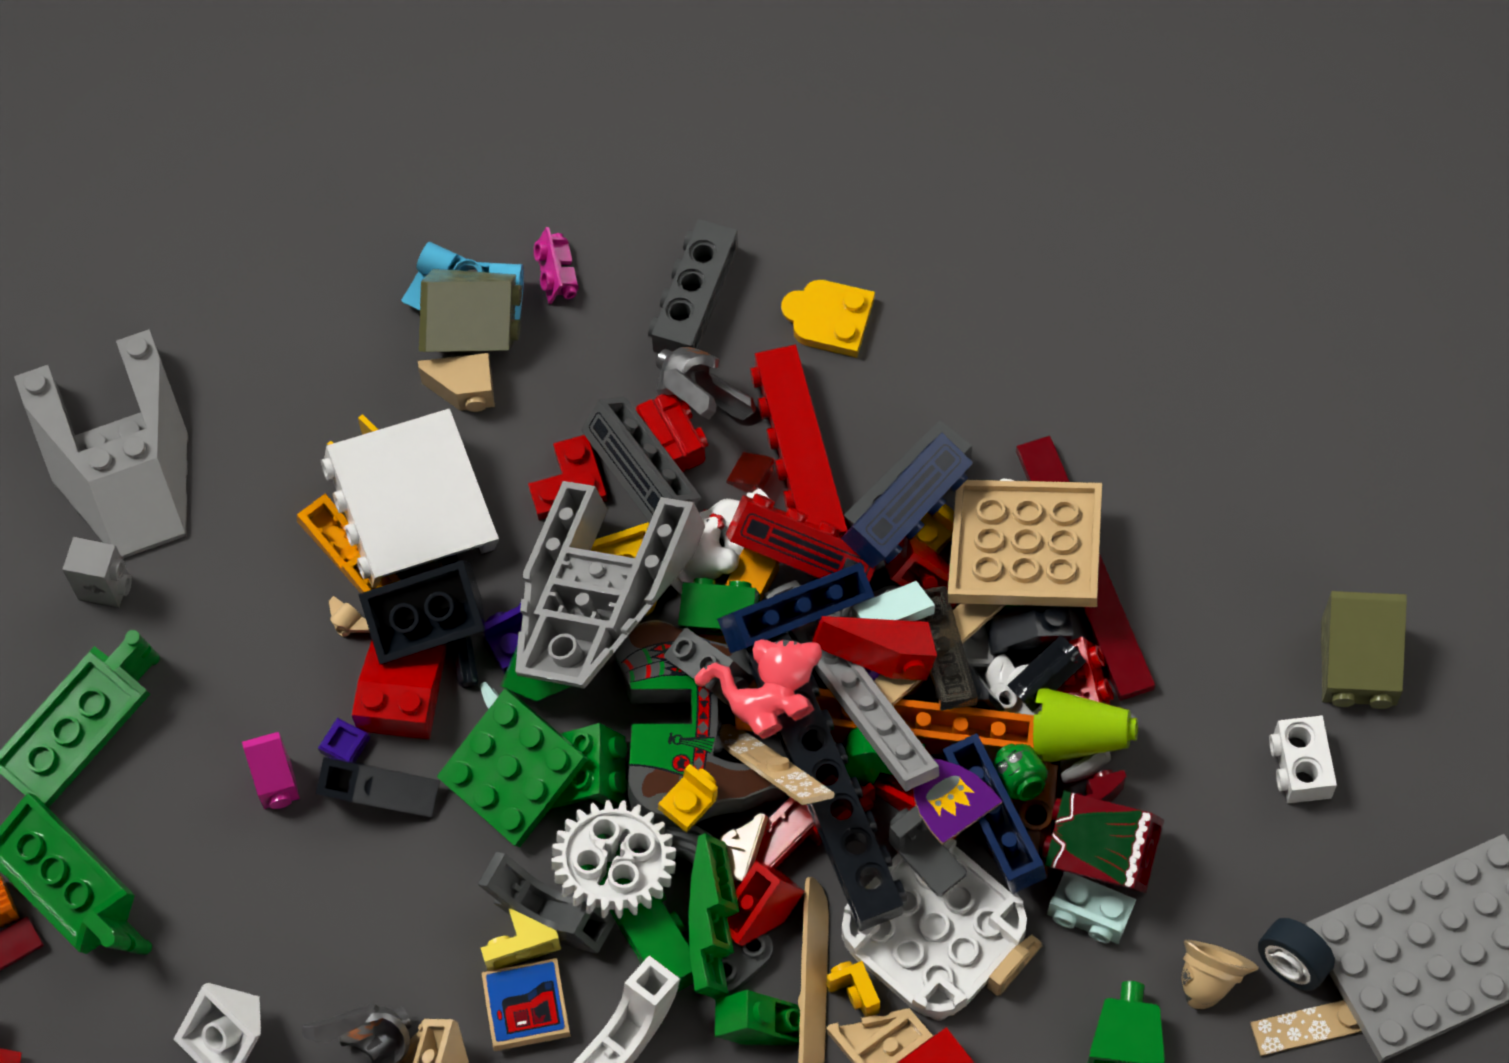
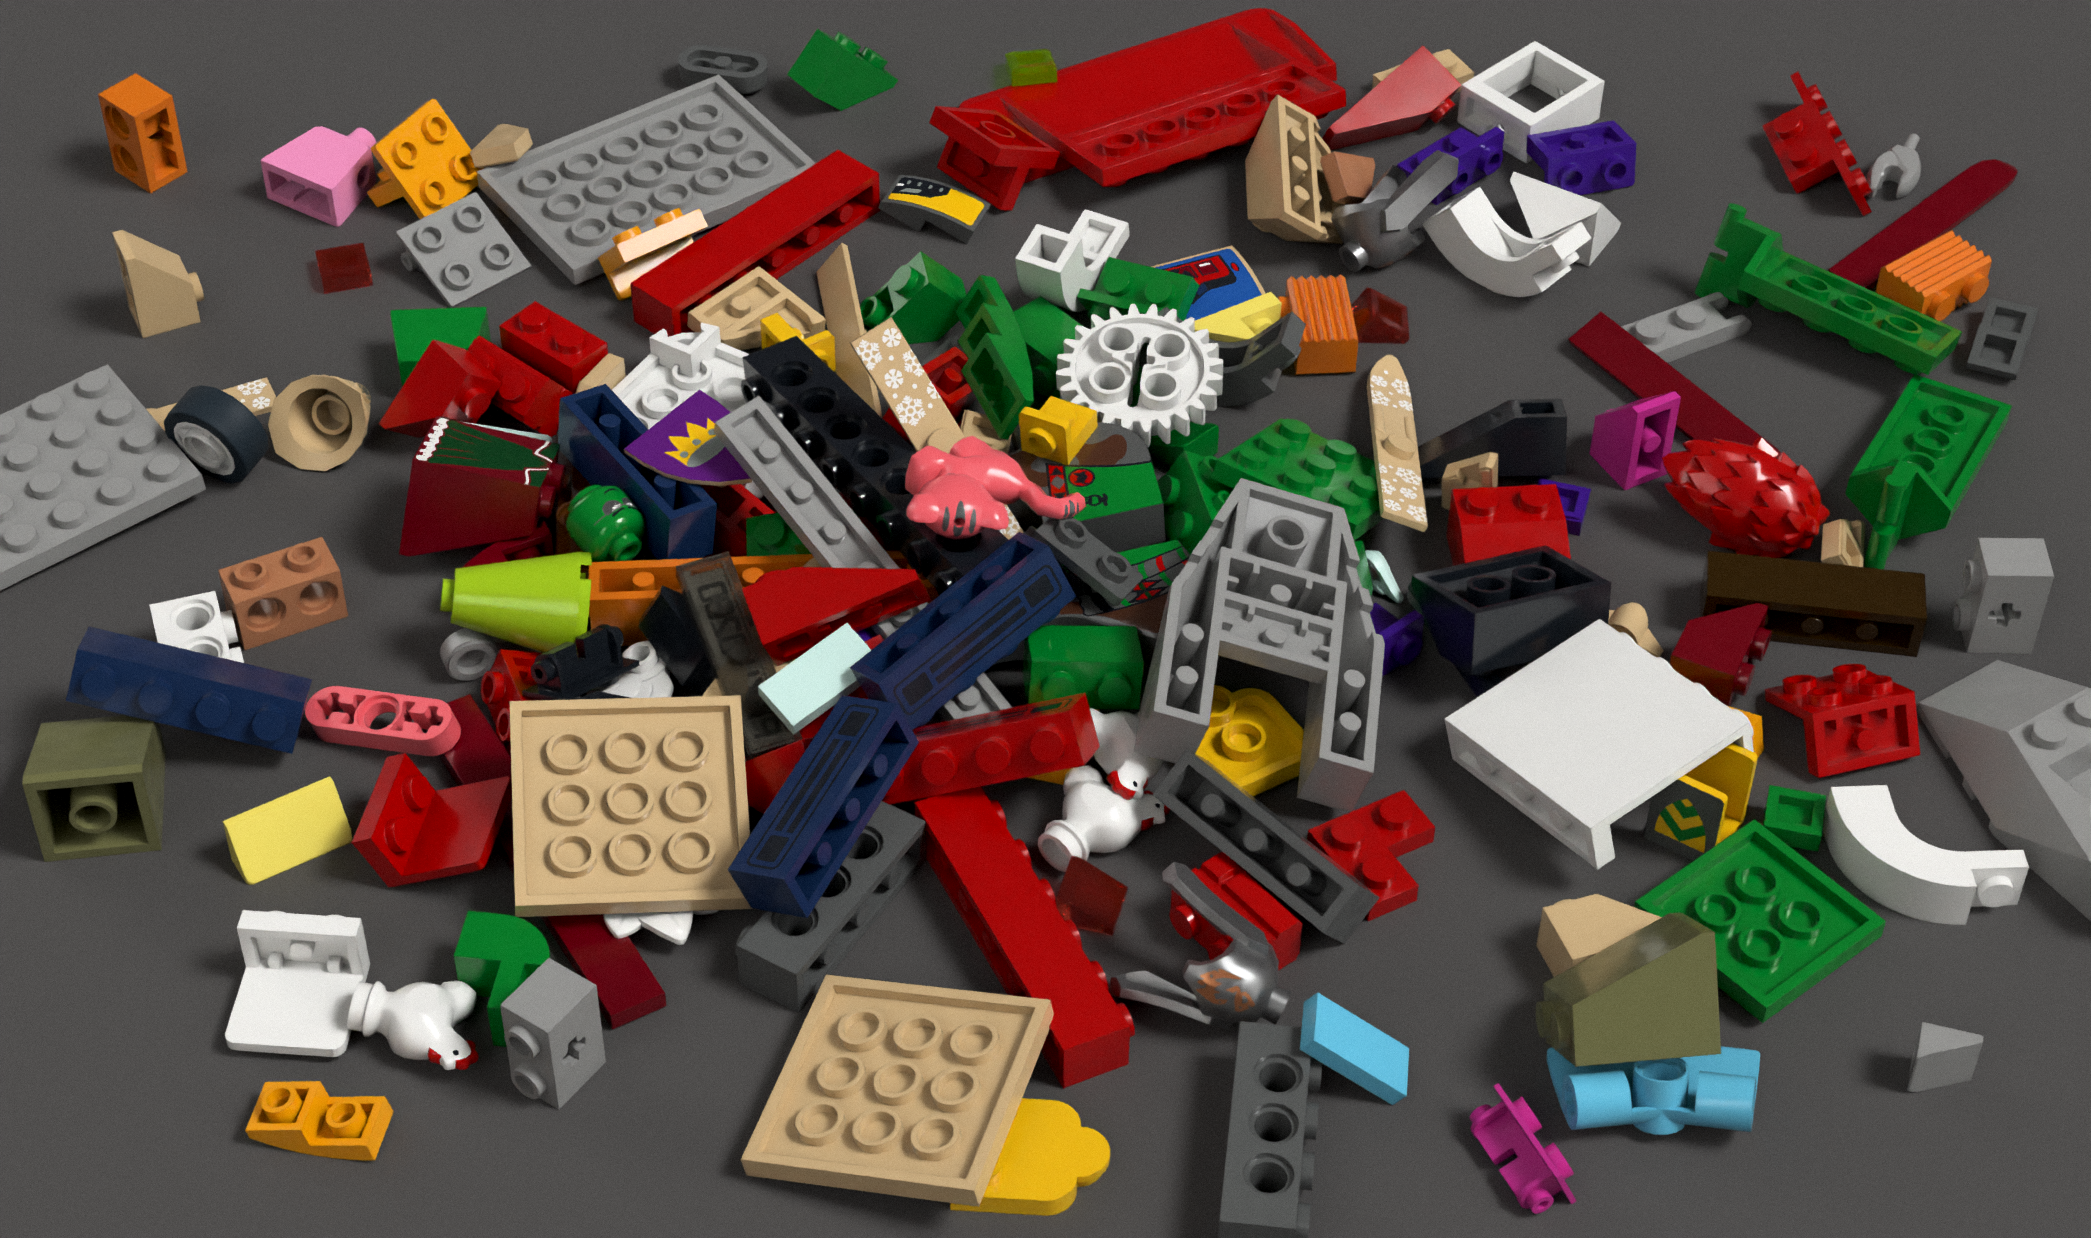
camera: 165 degrees right, 20 degrees down
none -> dark blue brick [66,626,312,754]
none -> nougat brick [218,537,348,650]
none -> light yellow slope [223,776,353,885]
none -> white bracket [225,910,370,1057]
none -> light orange slope [245,1081,394,1161]
none -> coral beam [305,686,461,756]
none -> white animal [347,981,479,1070]
none -> red bracket [352,753,512,888]
none -> red slope [379,340,502,438]
none -> green brick [454,911,550,1047]
none -> red brick [467,335,574,438]
none -> red brick [499,301,608,394]
none -> light grey brick [500,958,606,1110]
none -> tan plate [741,975,1054,1207]
none -> green bracket [1077,257,1199,321]
none -> orange brick [1277,274,1359,375]
none -> medium azure tile [1300,992,1409,1105]
none -> clear red slope [1351,287,1410,344]
none -> tan piece [1366,355,1428,533]
none -> white arch [1422,187,1591,297]
none -> tan tile [1442,452,1498,510]
none -> dark red piece [1568,311,1781,455]
none -> light grey hinge [1621,292,1752,363]
none -> green plate [1634,819,1886,1023]
none -> red head [1662,437,1830,558]
none -> dark red slope [1670,603,1772,706]
none -> dark brown brick [1700,551,1927,657]
none -> green plate [1763,785,1827,852]
none -> red bracket [1765,664,1920,778]
none -> tan tile [1821,519,1865,567]
none -> white arch [1823,785,2029,925]
none -> light grey slope [1907,1022,1984,1092]

